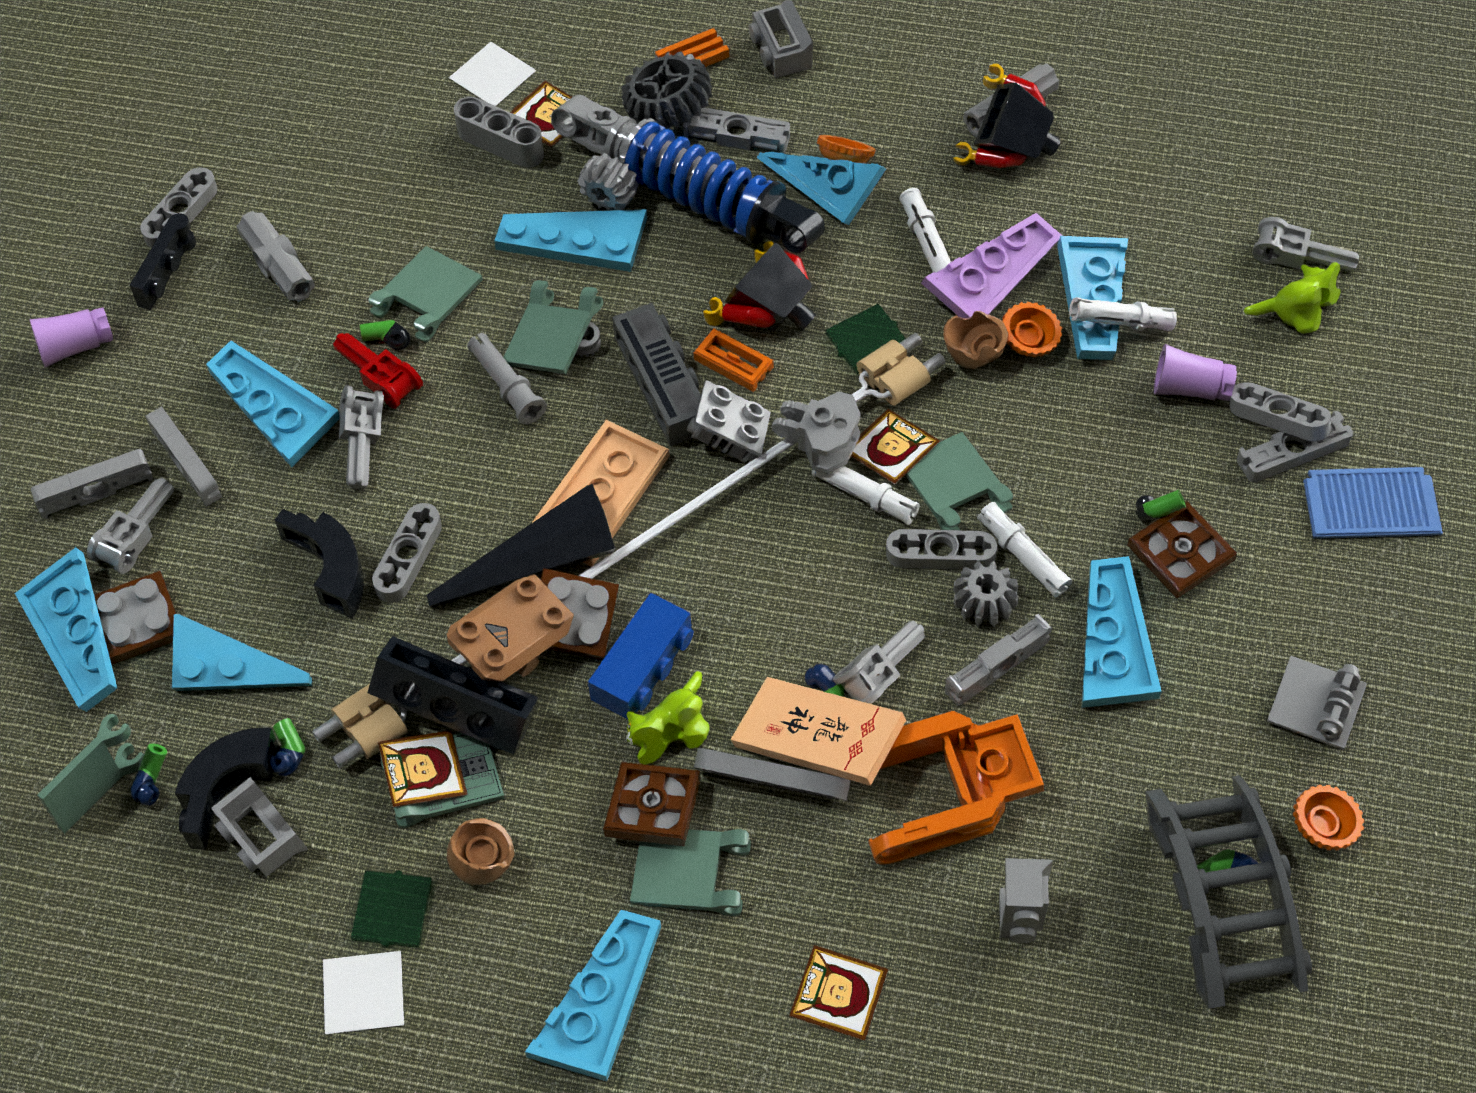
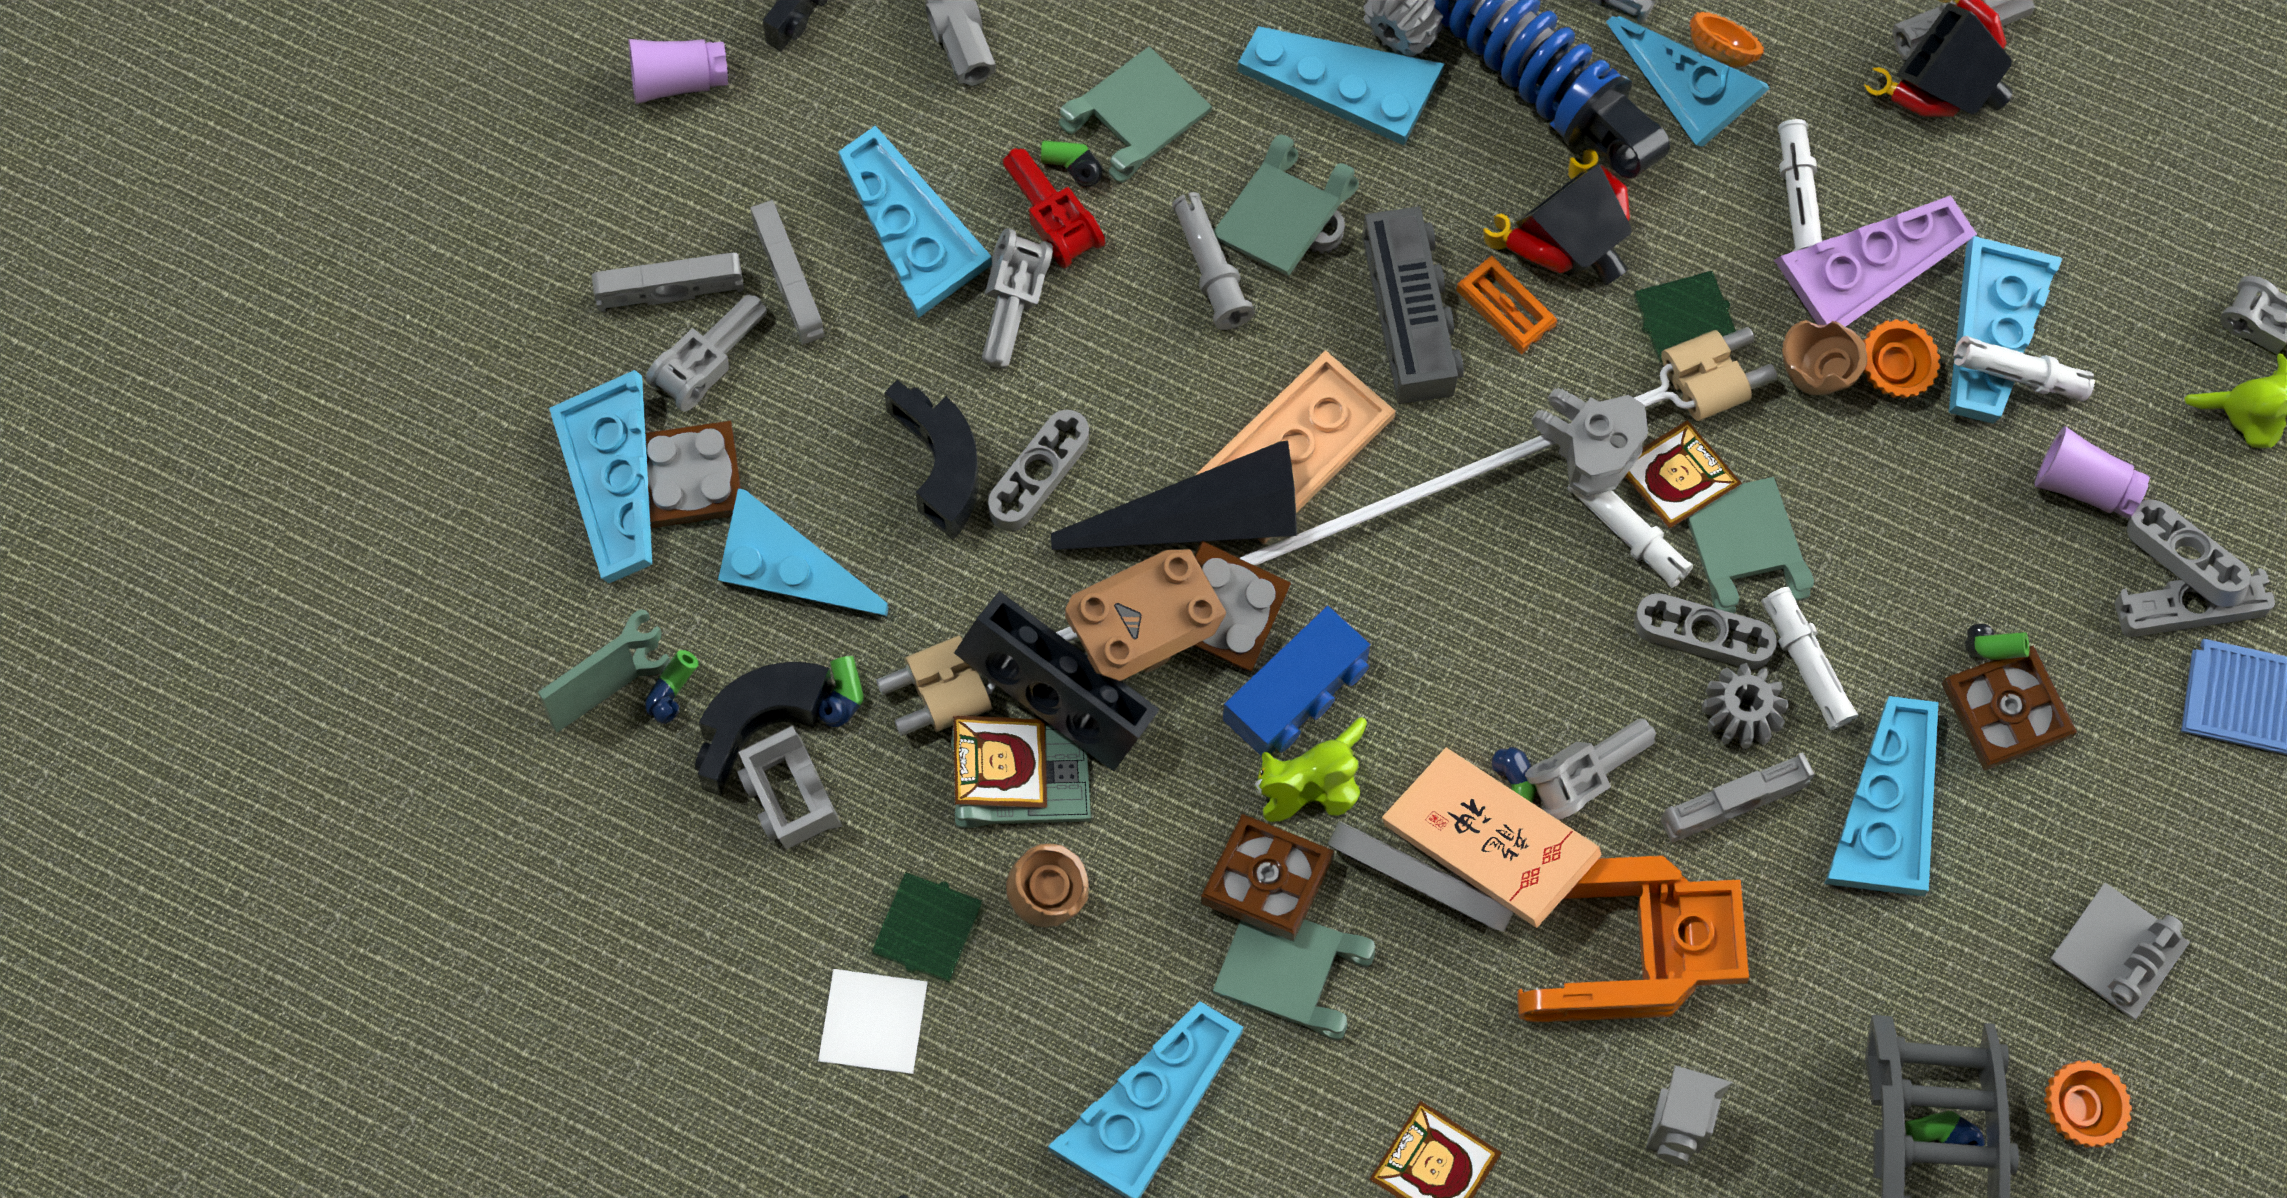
camera: 10 degrees right, 10 degrees up
light grey hinge [687,380,771,463] -> none

